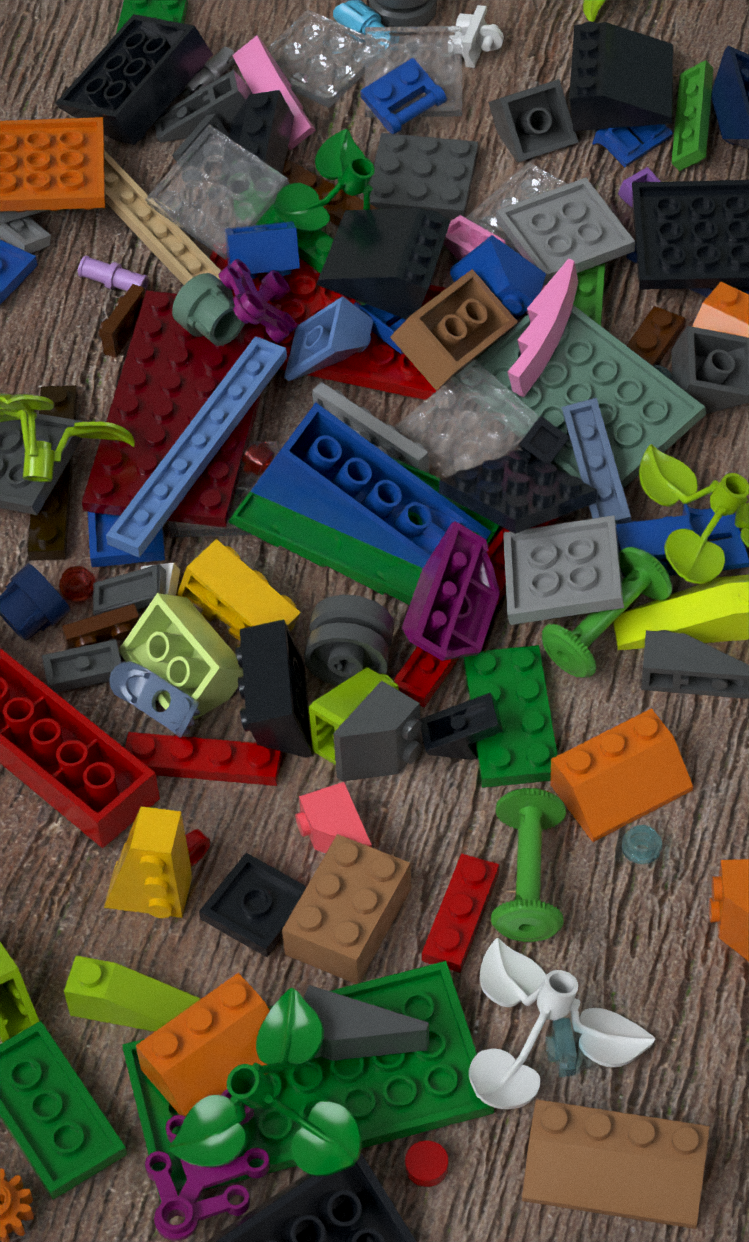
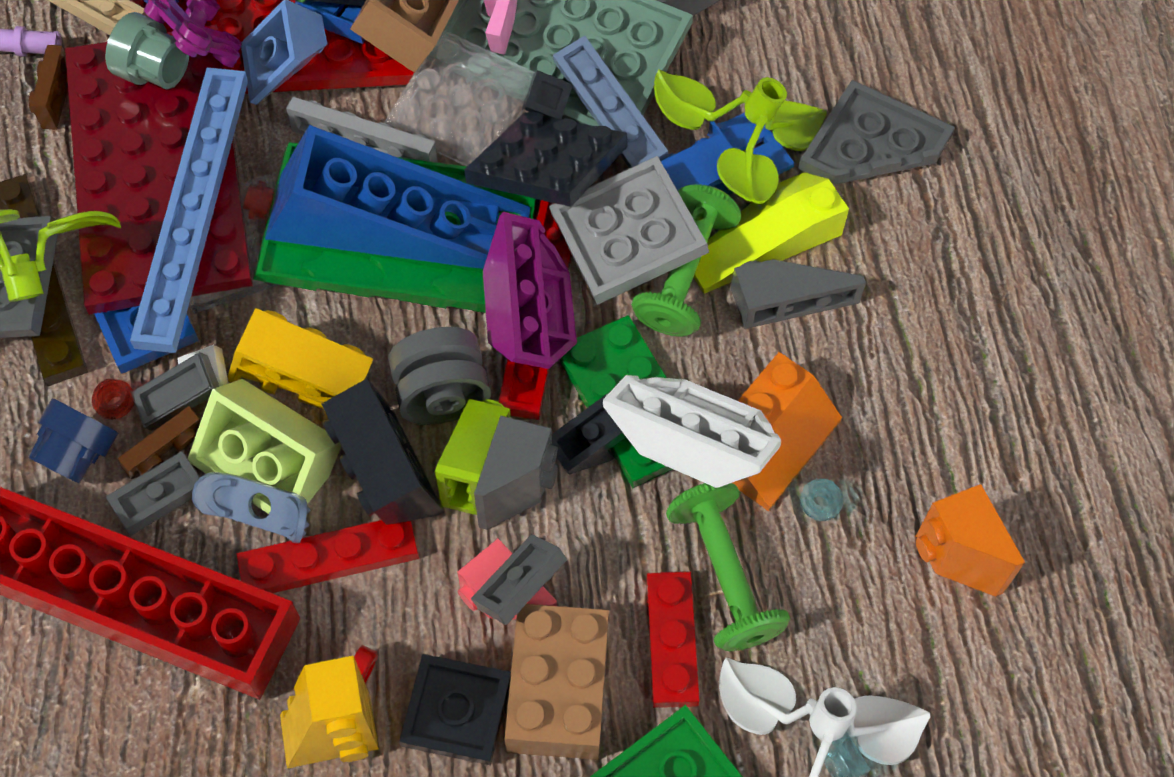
camera: 25 degrees left, 10 degrees up
none -> dark grey plate [471,534,567,625]
none -> white wedge [603,375,781,488]

